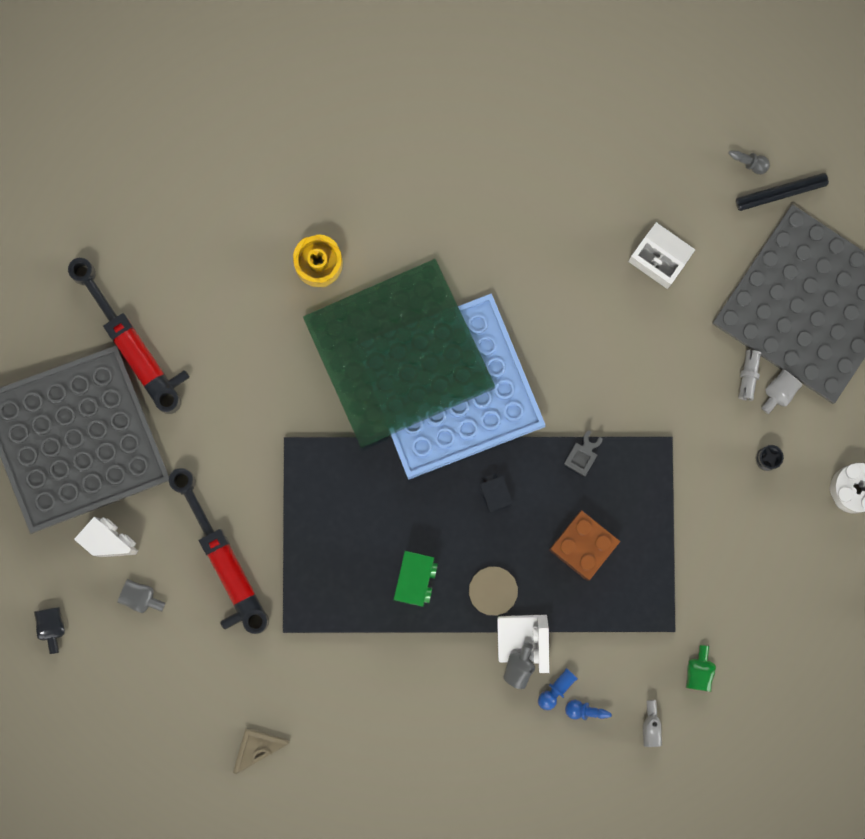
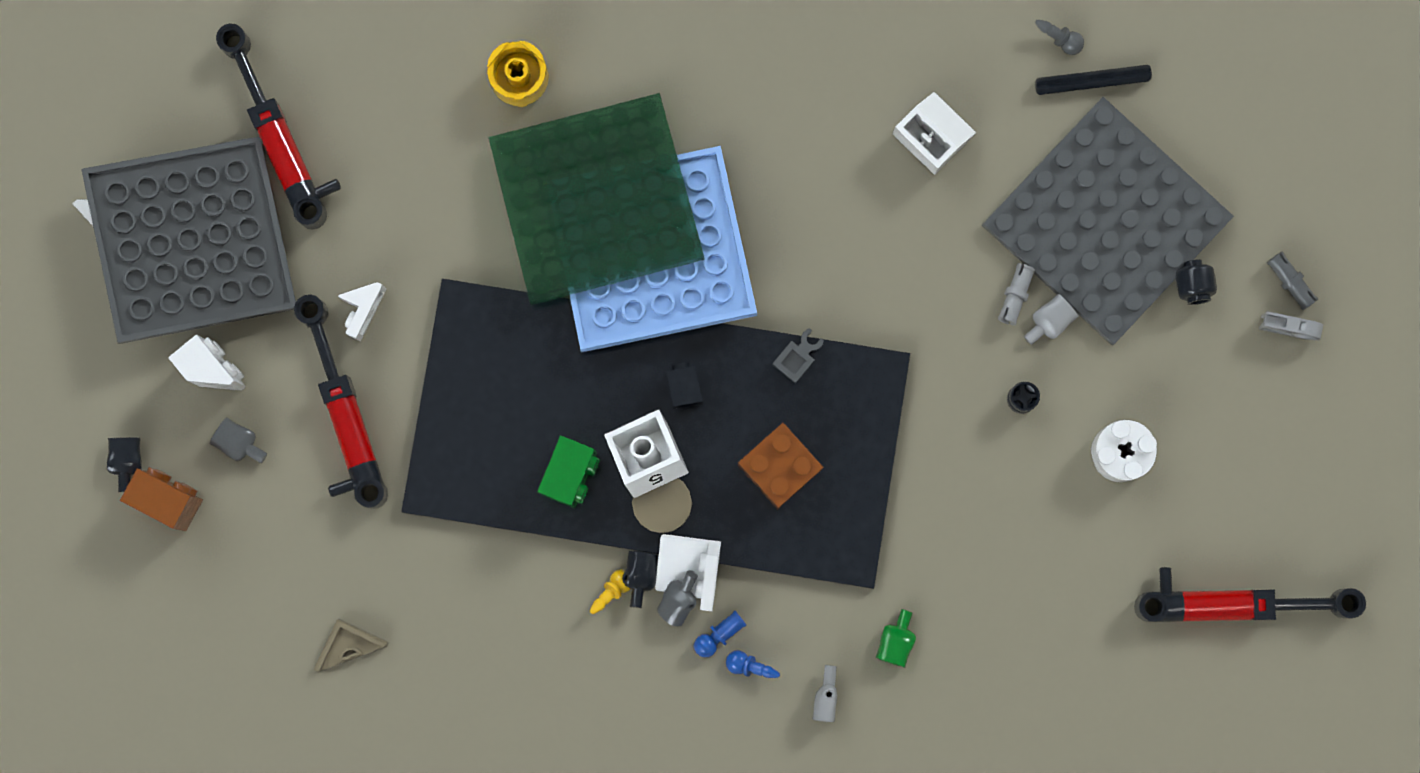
camera: 15 degrees right, 0 degrees up
none -> dark orange brick [120,467,203,531]
none -> white slope [338,282,386,341]
none -> yellow bar [590,569,631,614]
none -> white brick [604,410,689,498]
none -> black piece [622,551,658,608]

